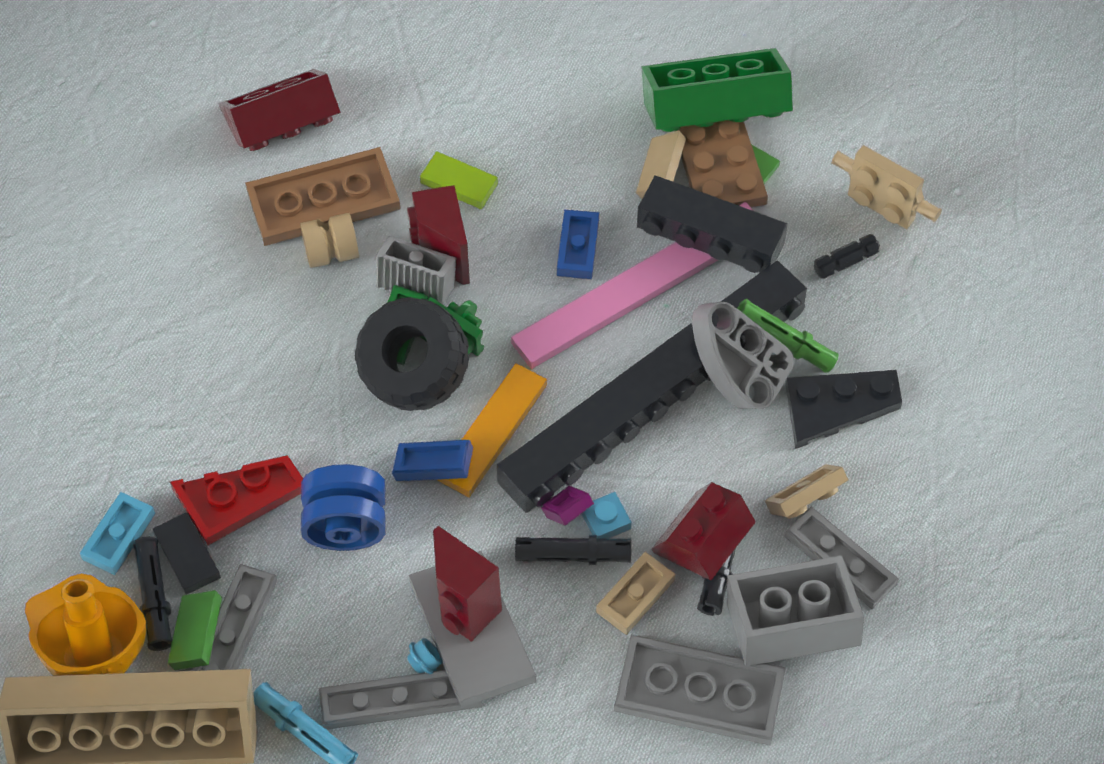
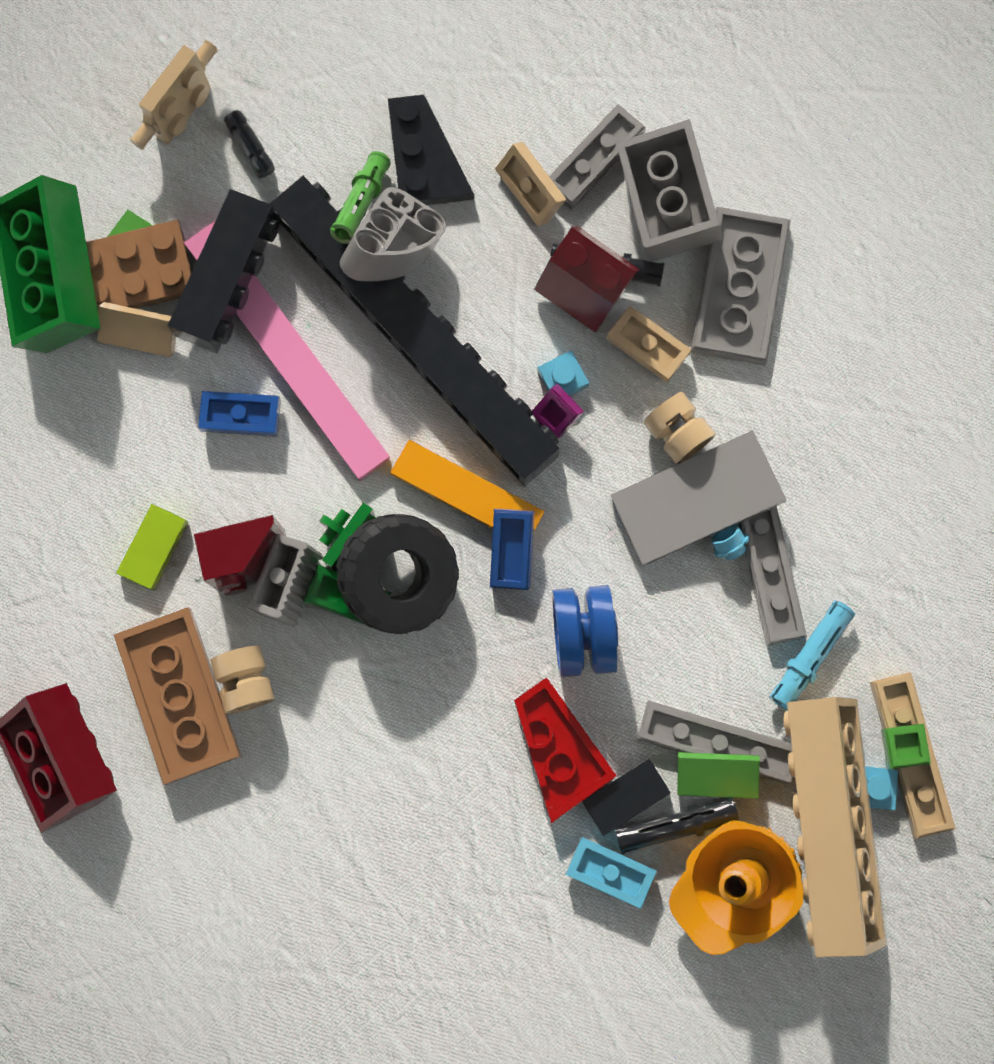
camera: 90 degrees left, 20 degrees up
dark red slope [433,526,502,642] -> none
black pin [515,535,632,565] -> none
none -> tan wheel [643,392,716,465]

